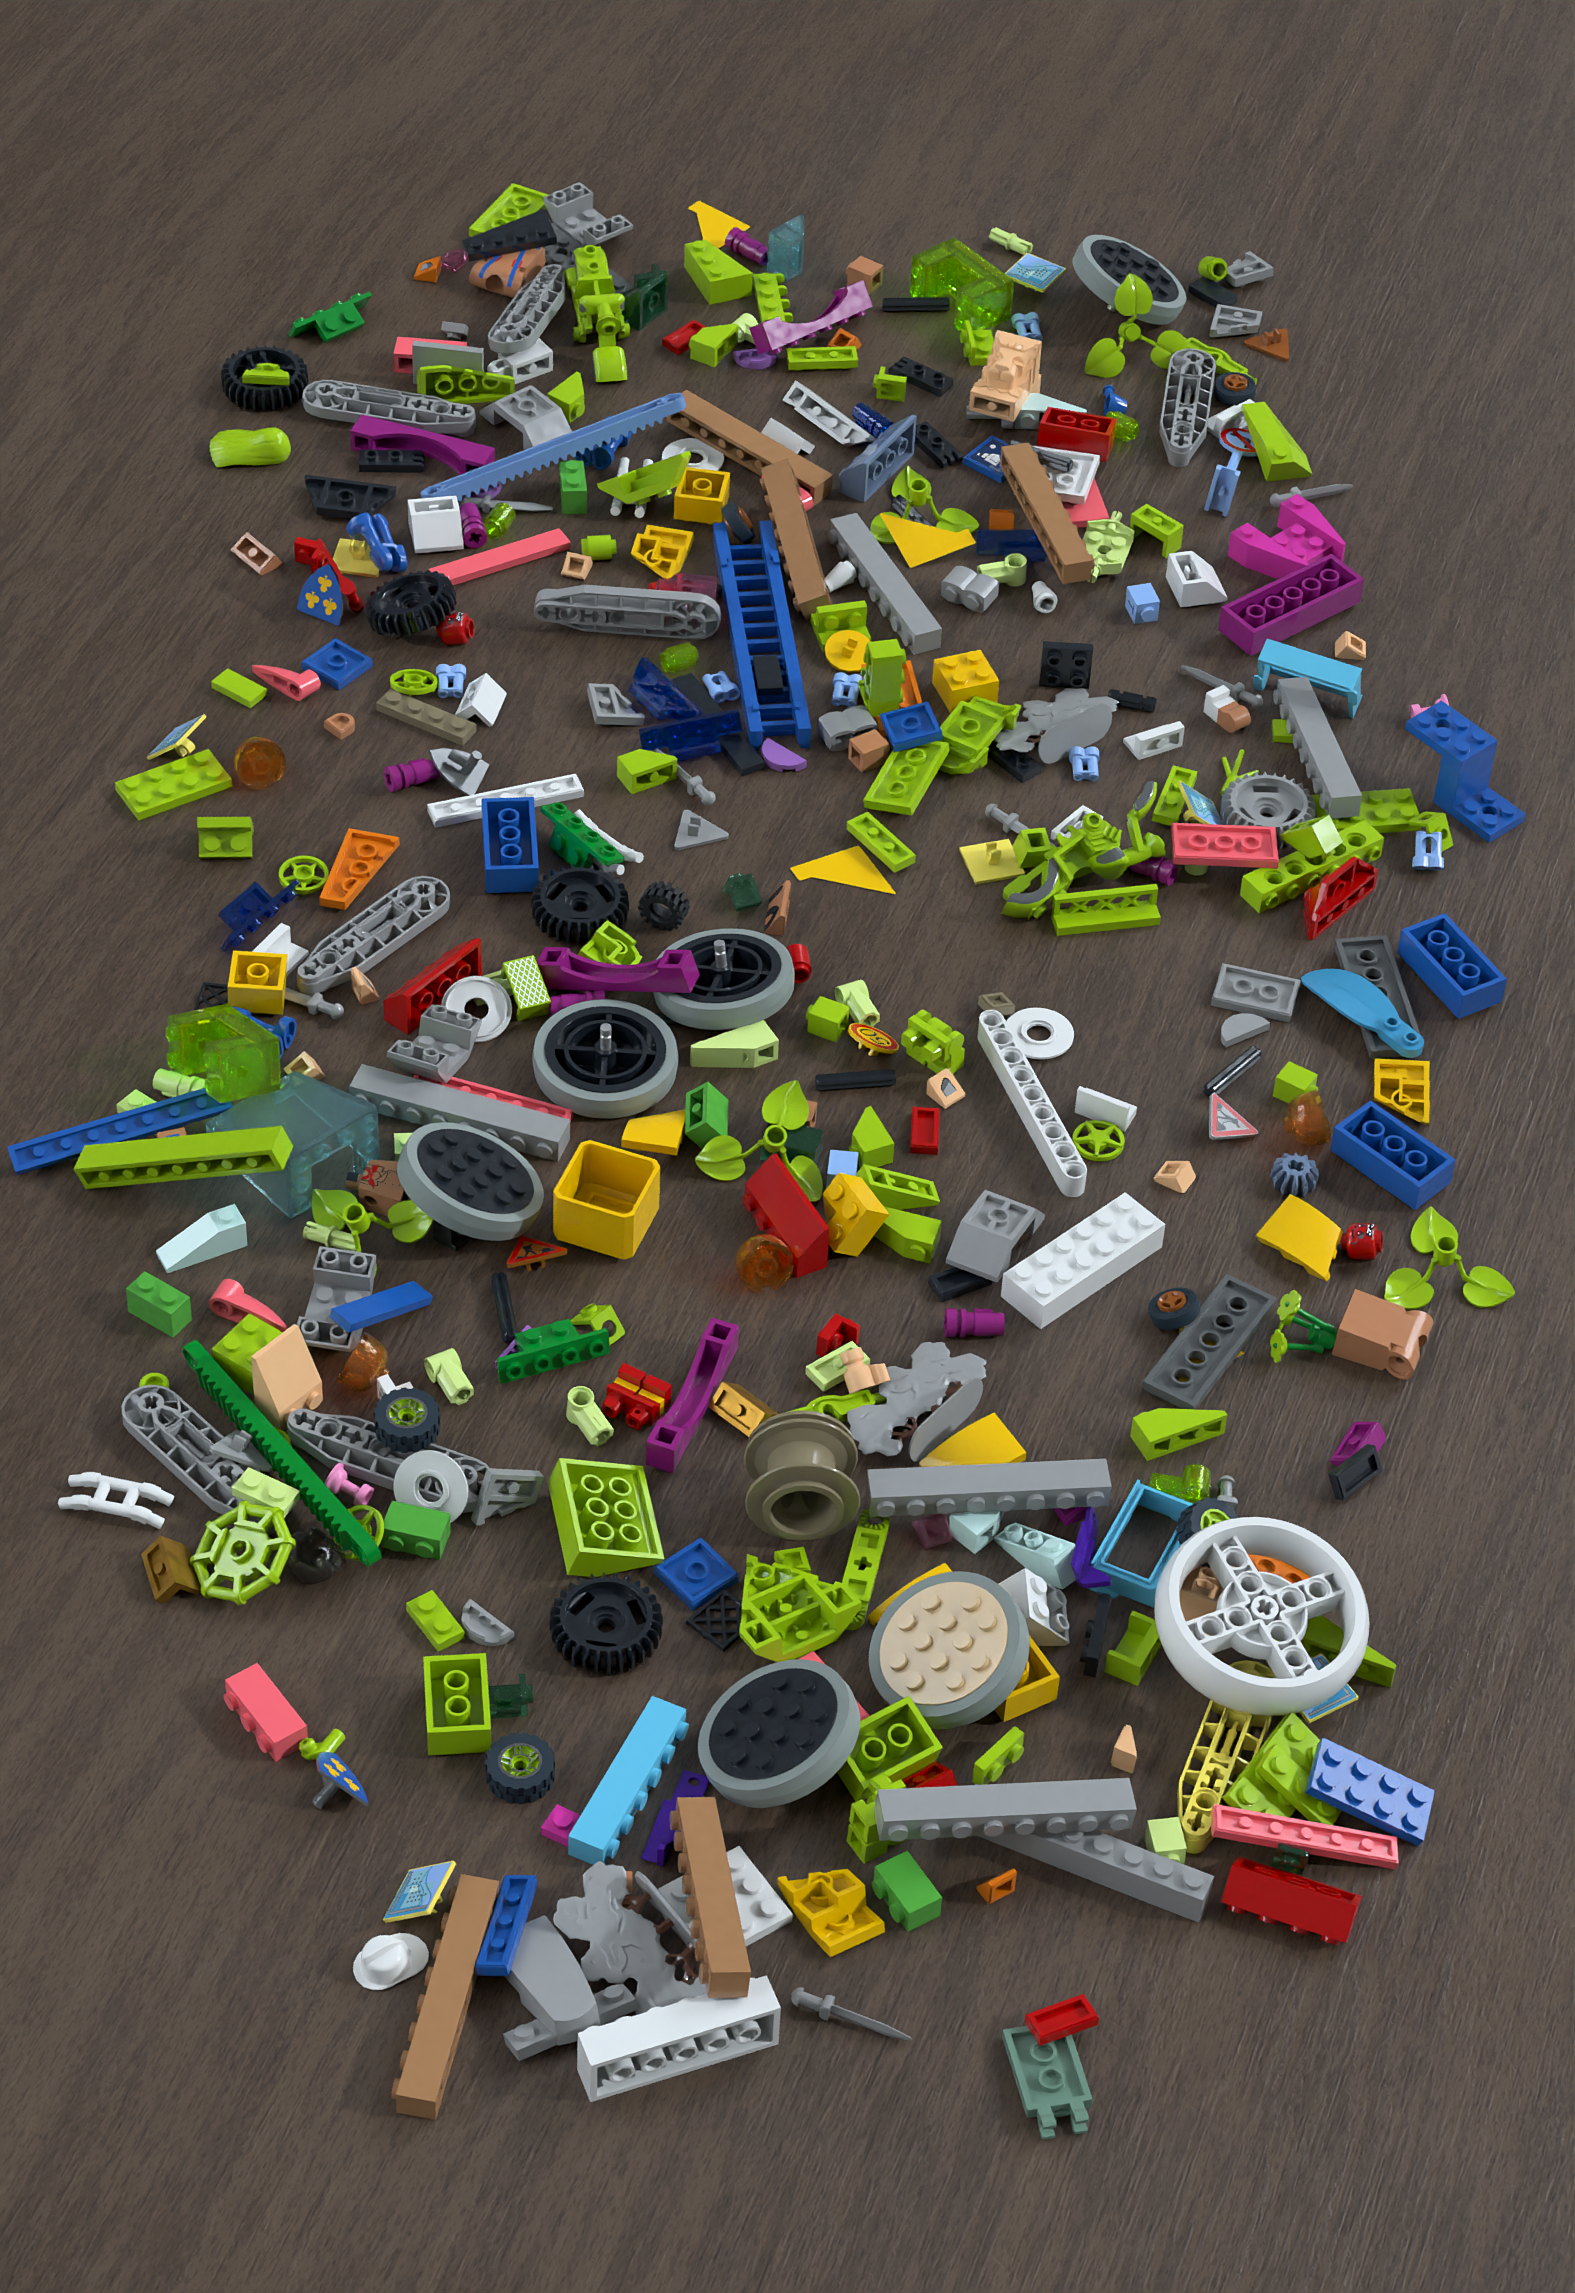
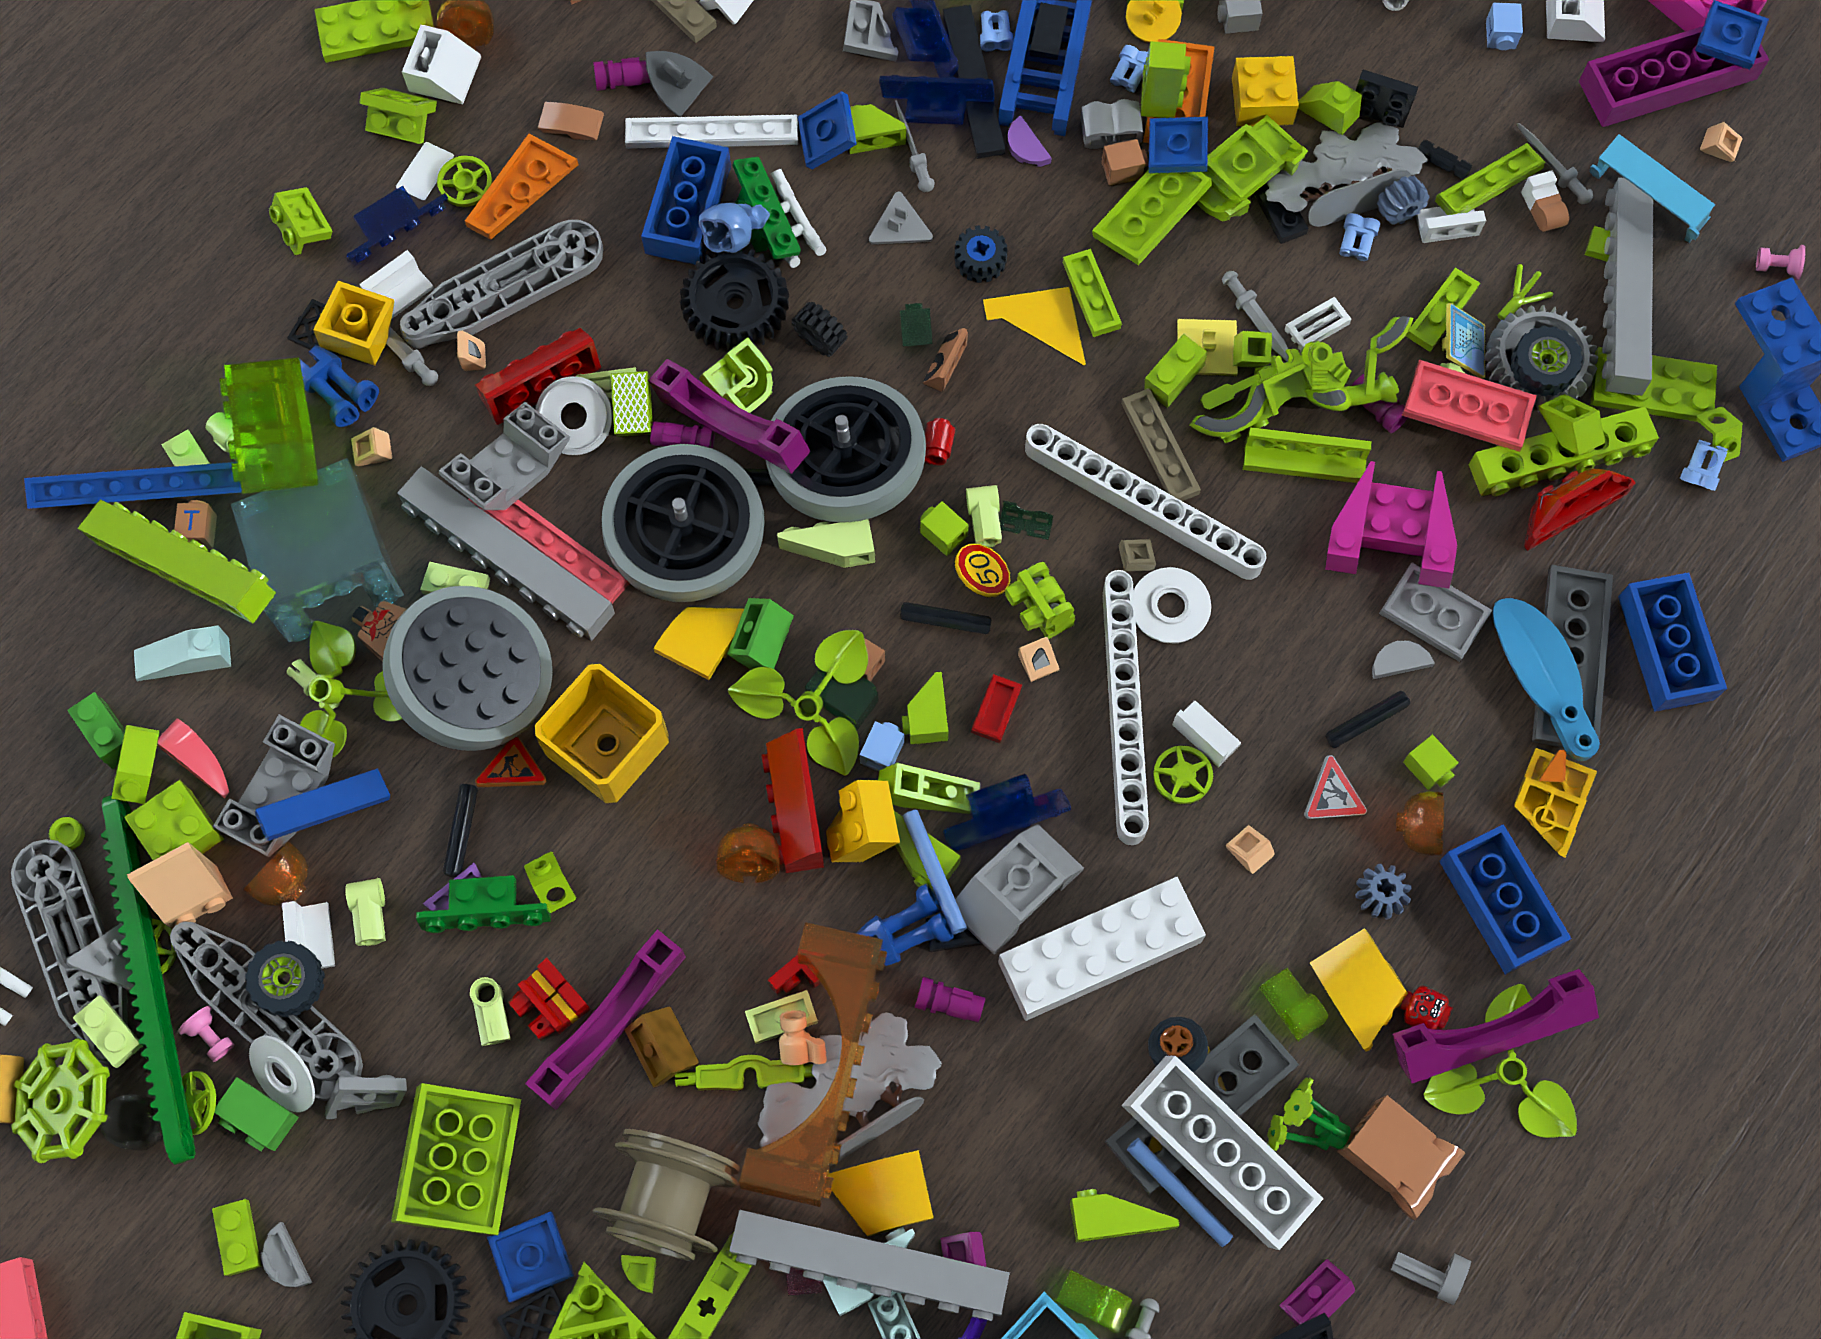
camera: 20 degrees right, 25 degrees up
none -> lime slope [111,725,159,804]
none -> lime bracket [269,187,333,255]
none -> white sticker [396,142,454,200]
none -> white slope [402,25,481,104]
none -> nougat slope [538,102,604,140]
none -> medium blue piece [698,203,770,253]
none -> clear orange arch [739,922,888,1207]
none -> blue tile [797,91,857,170]
none -> blue piece [853,883,954,968]
none -> medium blue piece [903,810,967,934]
none -> clear blue bracket [943,774,1071,852]
none -> black wheel [954,225,1007,283]
none -> clear green piece [1000,500,1053,540]
none -> white beam [1025,424,1266,580]
none -> dark tan plate [1121,388,1201,501]
none -> white brick [1121,1056,1323,1250]
none -> medium blue piece [1127,1138,1233,1247]
none -> lime brick [1144,334,1207,408]
none -> clear neon green plate [1259,968,1328,1042]
none -> lime slope [1298,81,1362,135]
none -> dark pink wedge [1325,461,1457,589]
none -> sand blue gear [1377,176,1429,224]
none -> light grey piece [1391,1252,1471,1305]
none -> magenta arch [1393,969,1599,1084]
none -> lime tile [1435,143,1546,215]
none -> black wheel [1510,326,1583,396]
none -> orange slope [1538,750,1566,782]
none -> blue tile [1695,0,1769,70]

